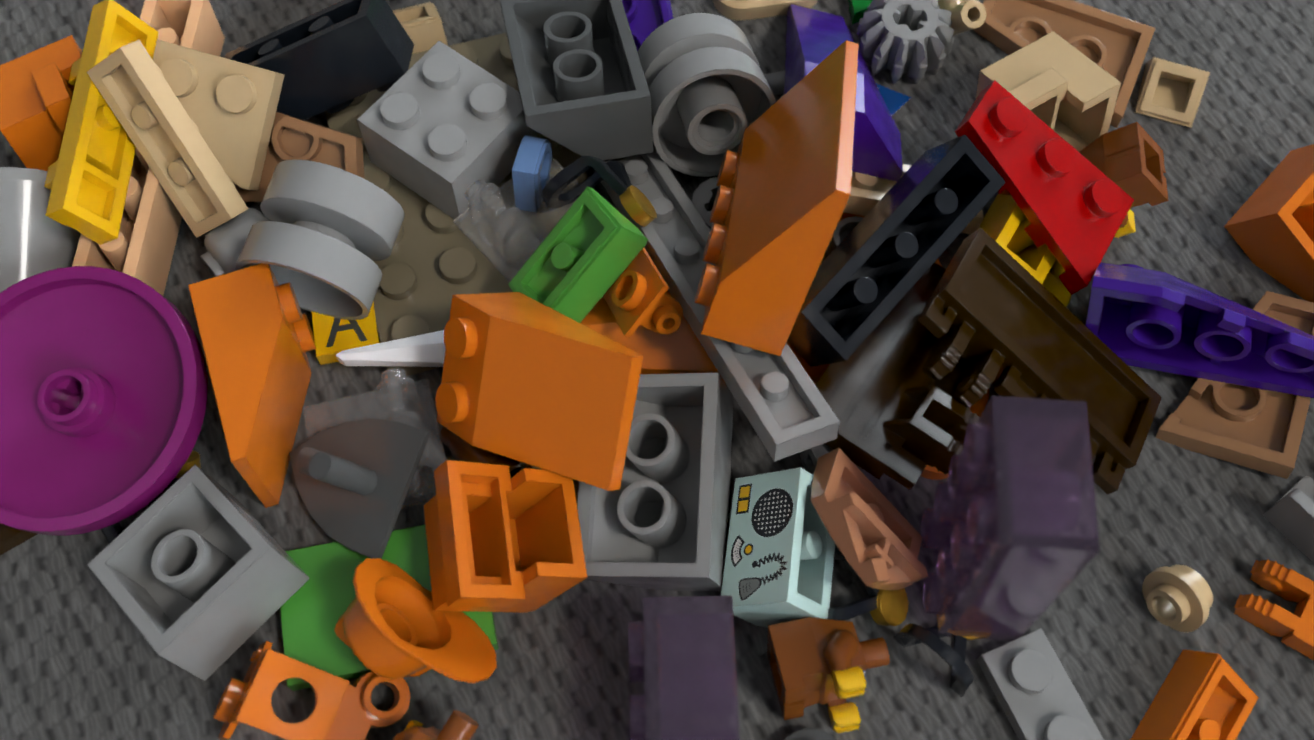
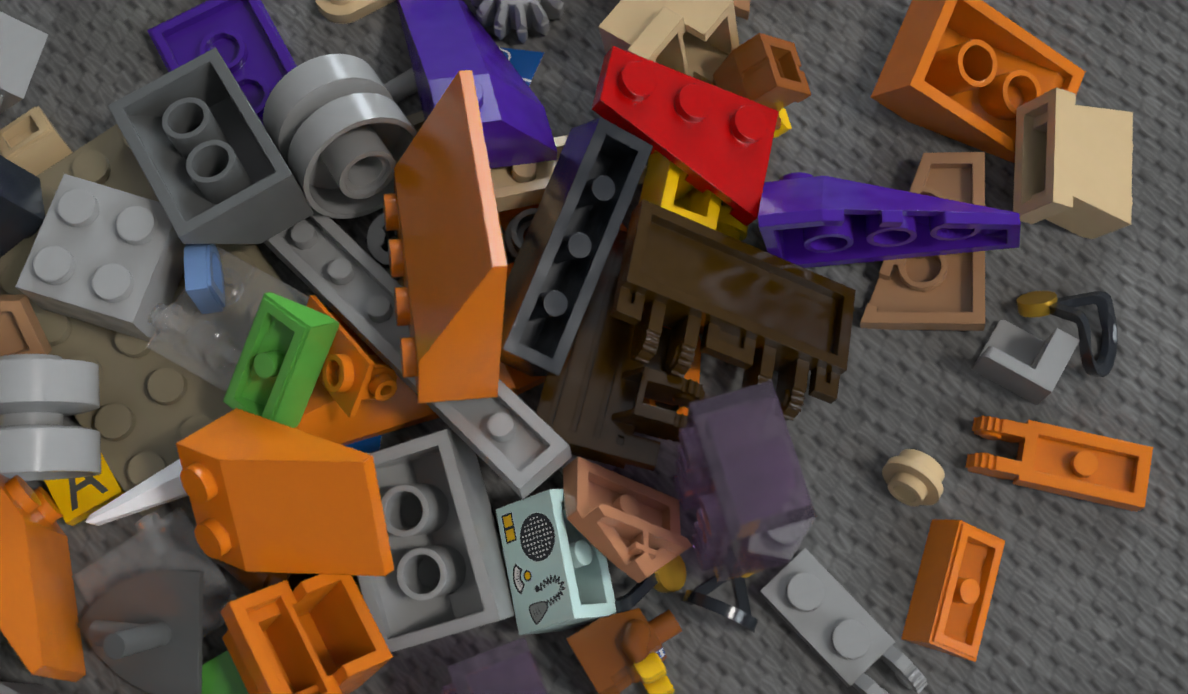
camera: 15 degrees left, 10 degrees up
black piece [541,156,657,227] -> none

